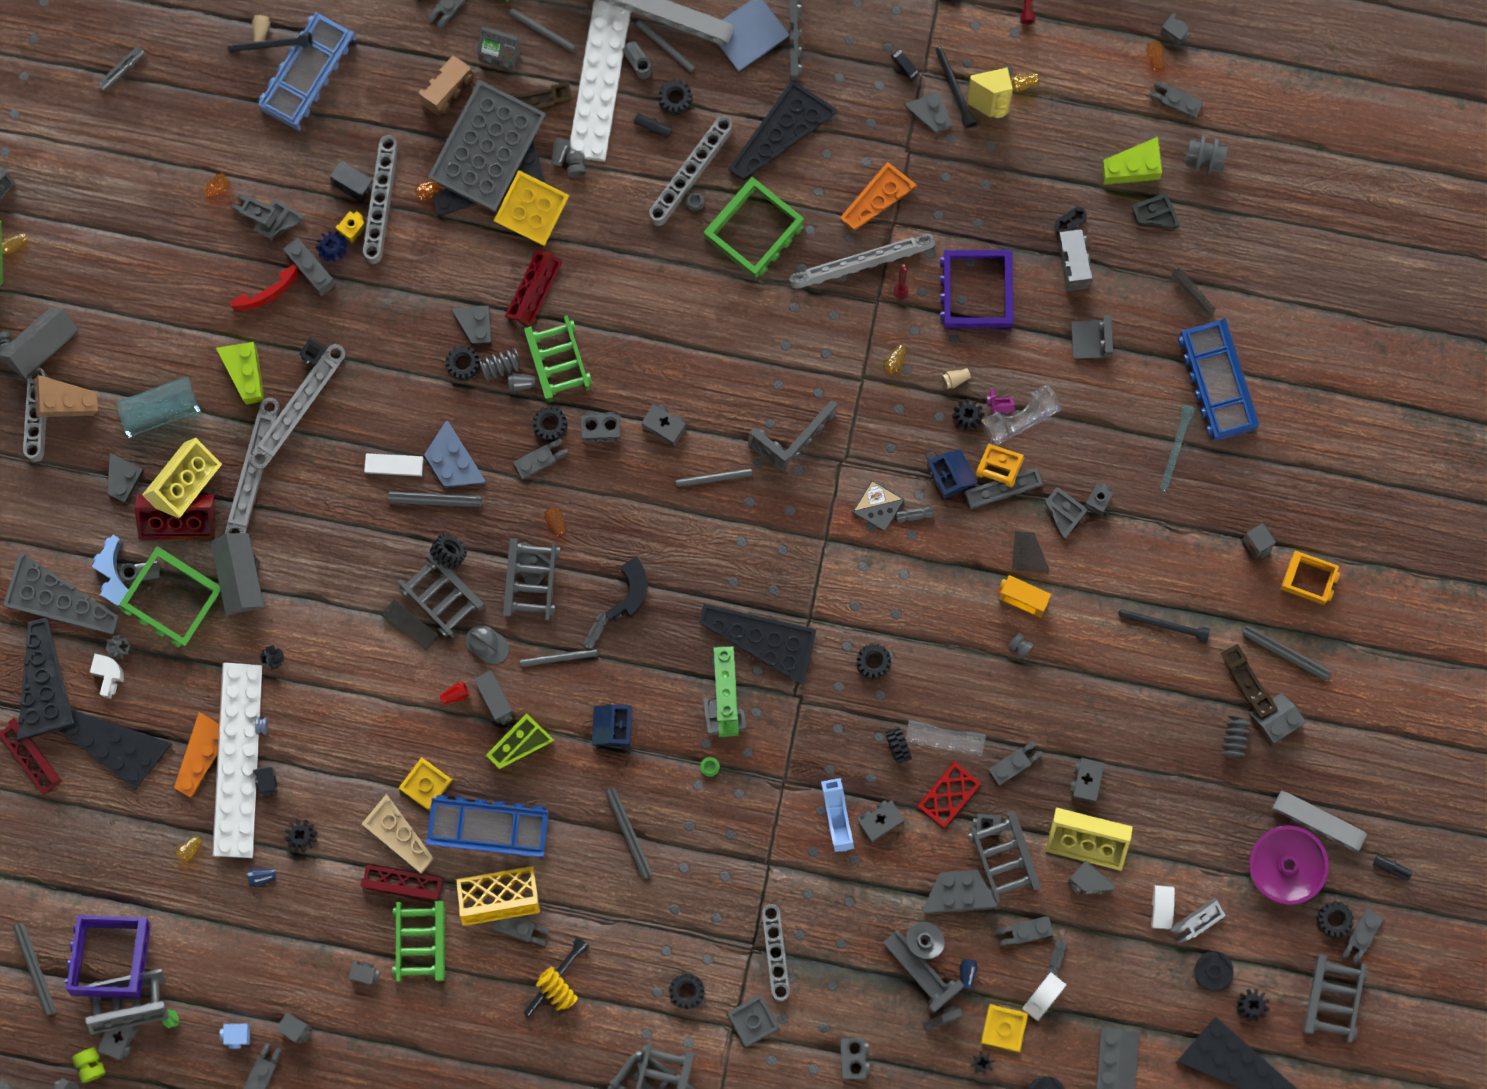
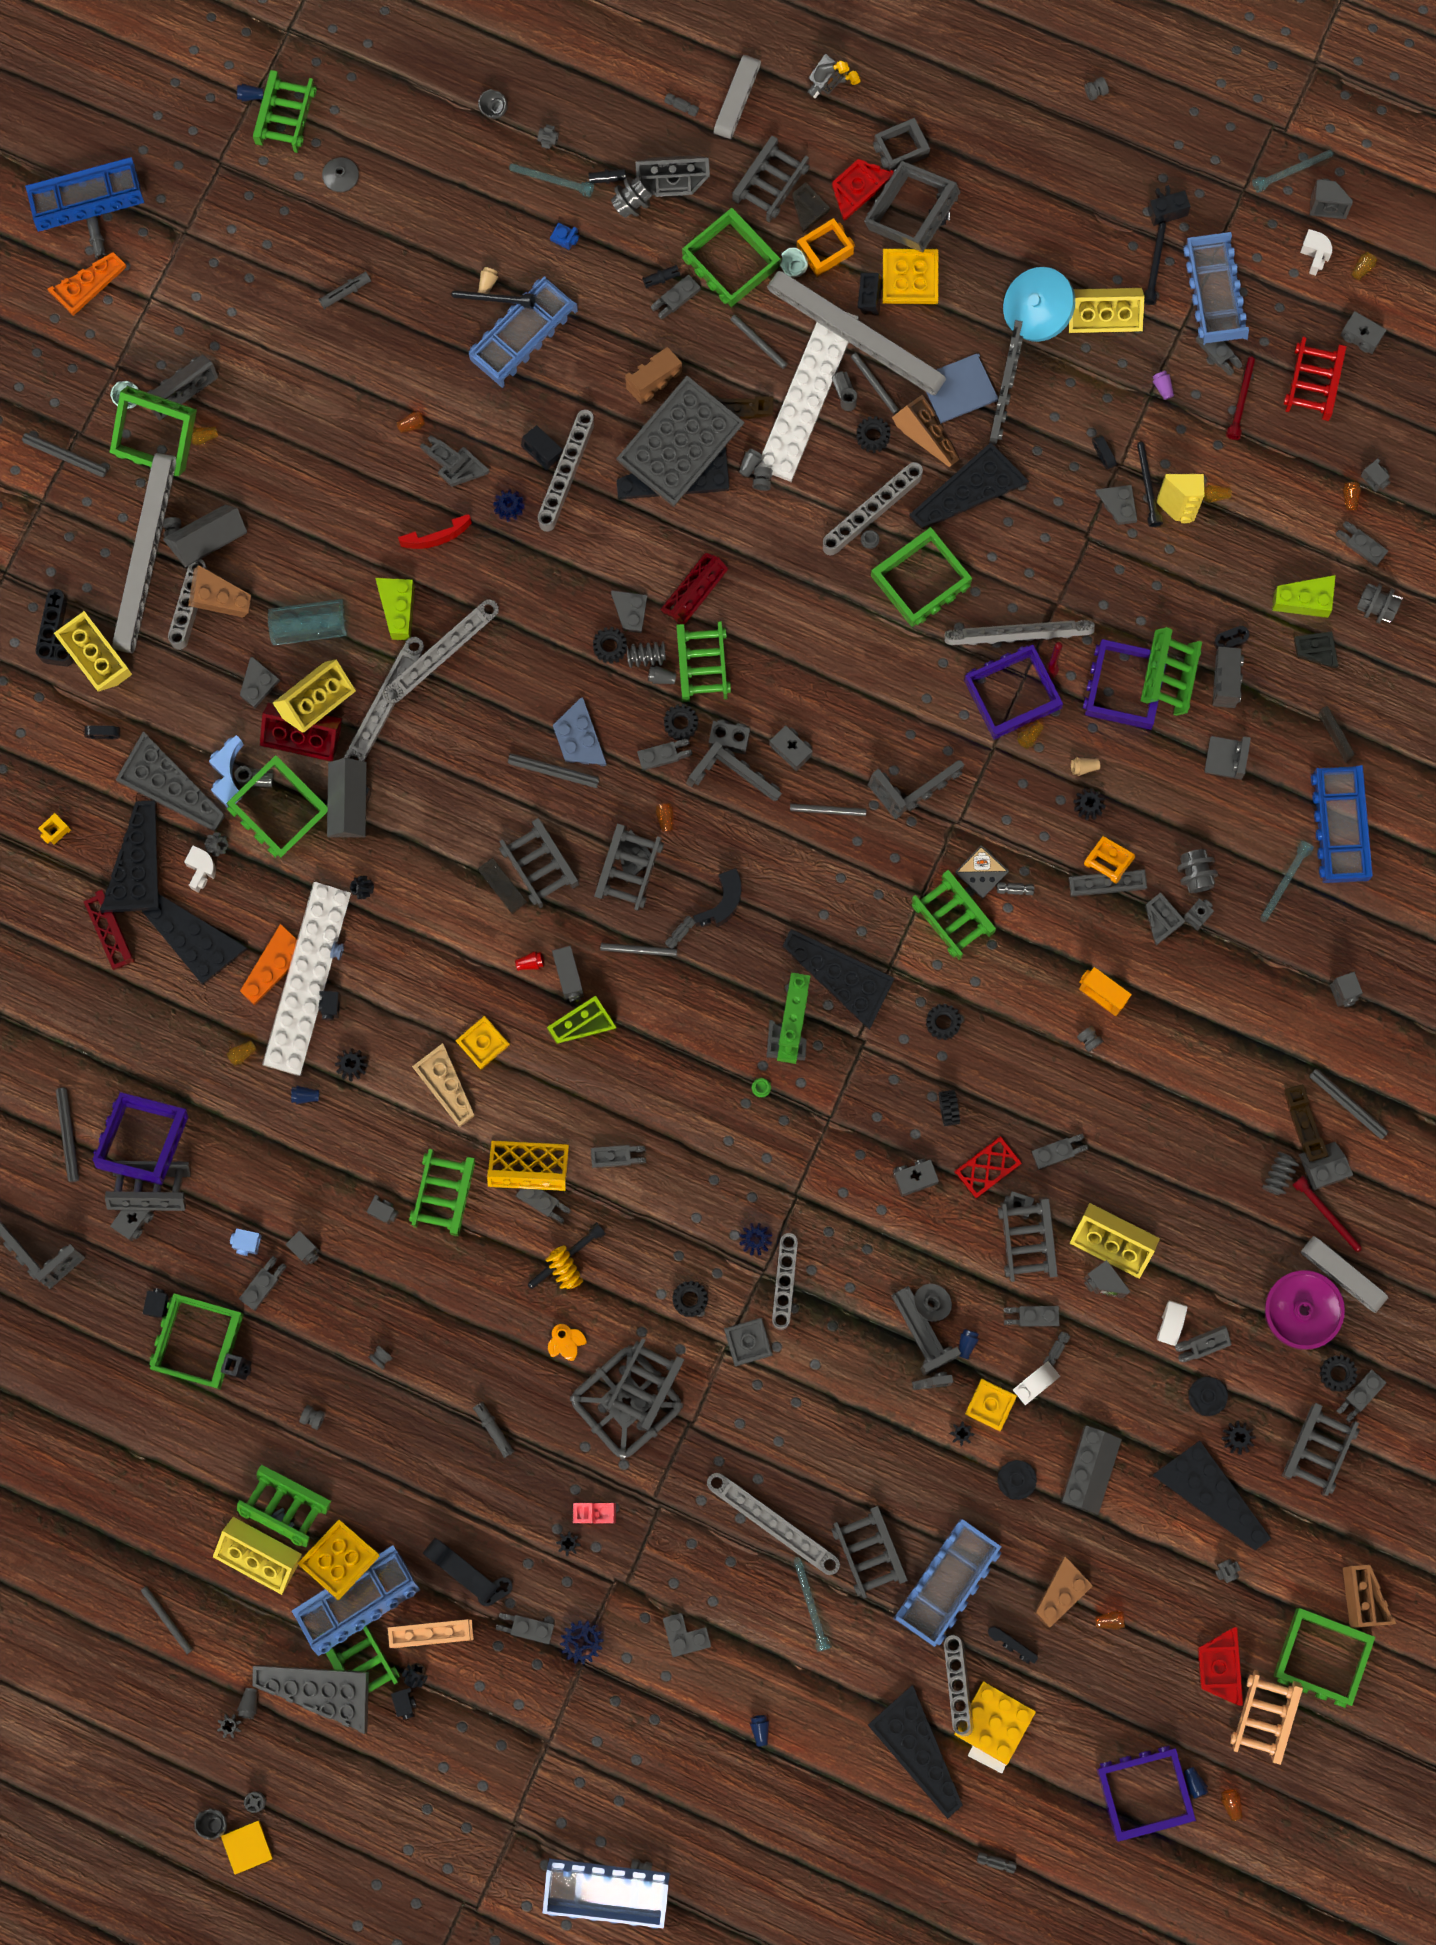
camera: 10 degrees right, 0 degrees up
lime wheel [72,1047,106,1083] -> none
bright green plate [161,1009,179,1028] -> none
dark grey brick [283,238,336,297] -> none
black brick [299,336,327,365] -> none
yellow brick [335,212,366,243] -> none
dark red fence [360,865,443,901] -> none
white tile [364,453,424,477] -> none
clear orange cone [415,180,442,201] -> none
window [426,795,549,859] -> none
black tyre [430,534,467,570] -> none
dark grey piece [466,625,509,664] -> none
dark grey slope [477,26,521,70] -> none
yellow plate [494,170,569,246] -> none
dark blue slope [592,704,633,747] -> none
dark grey axle [606,788,652,879] -> none
black pin [634,113,672,138] -> none
light blue arch [821,778,854,852] -> none
orange wing [840,162,917,231] -> none
dark grey brick [840,1038,870,1080] -> none
clear arch [906,720,986,757] -> none
dark grey wing [923,870,998,914] -> none
dark blue slope [927,449,978,500] -> none
clear arch [981,384,1062,446] -> none
magenta bracket [986,389,1015,414] -> none
clear smoke wing [1012,531,1049,573] -> none
dark grey brick [1070,758,1105,803] -> none
black piece [1118,609,1210,643] -> none
light orange window [1280,550,1340,605] -> none
black axle [1372,854,1412,881] -> none
none -> light orange plate [548,1324,587,1361]
none -> dark grey hinge [591,1145,646,1168]
none -> dark grey bracket [686,741,782,801]
none -> clear blue gear [739,1223,772,1256]
none -> medium nougat wedge [892,395,959,467]
none -> bright green fence [911,870,996,960]
none -> dark purple window [964,645,1063,740]
none -> bright green fence [1141,627,1202,716]
none -> dark grey piece [1177,849,1219,893]
none -> dark red piece [1292,1175,1362,1252]

